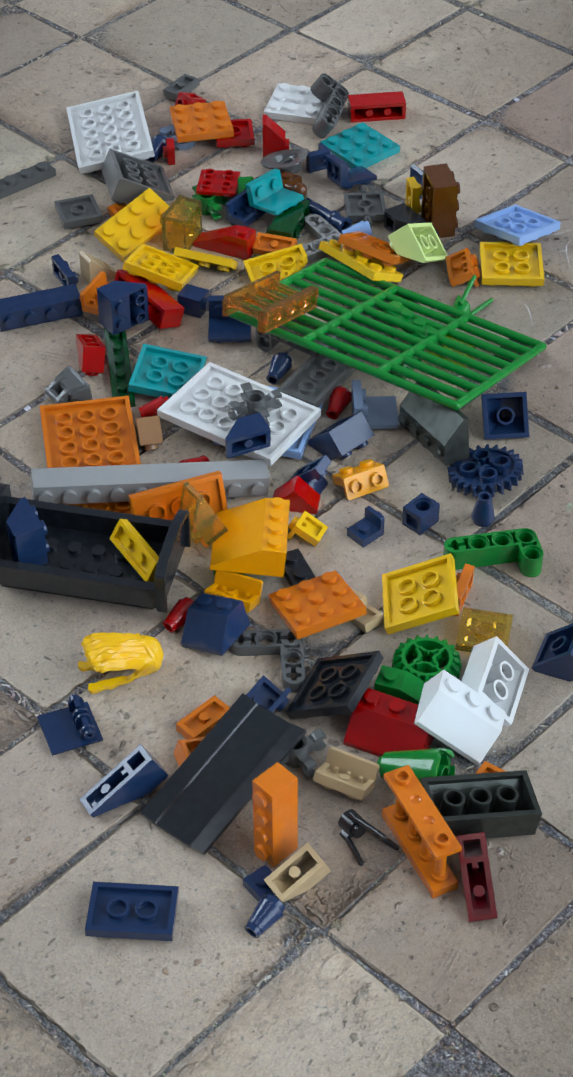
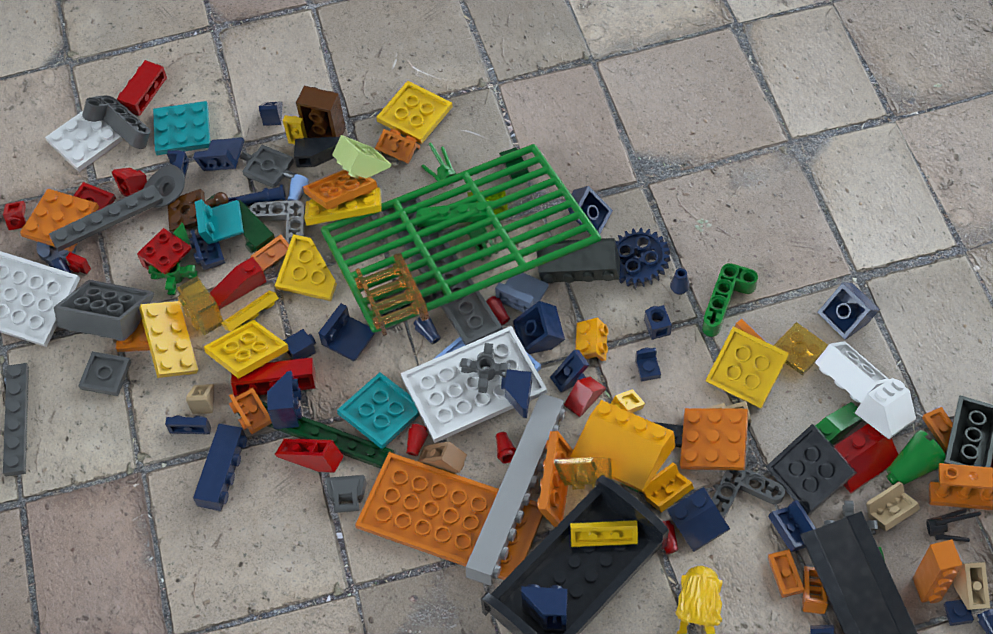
camera: 55 degrees left, 15 degrees up
green gear [392,634,462,683] -> none
light blue plate [474,204,560,246] -> none
none -> dark grey plate [49,184,163,252]

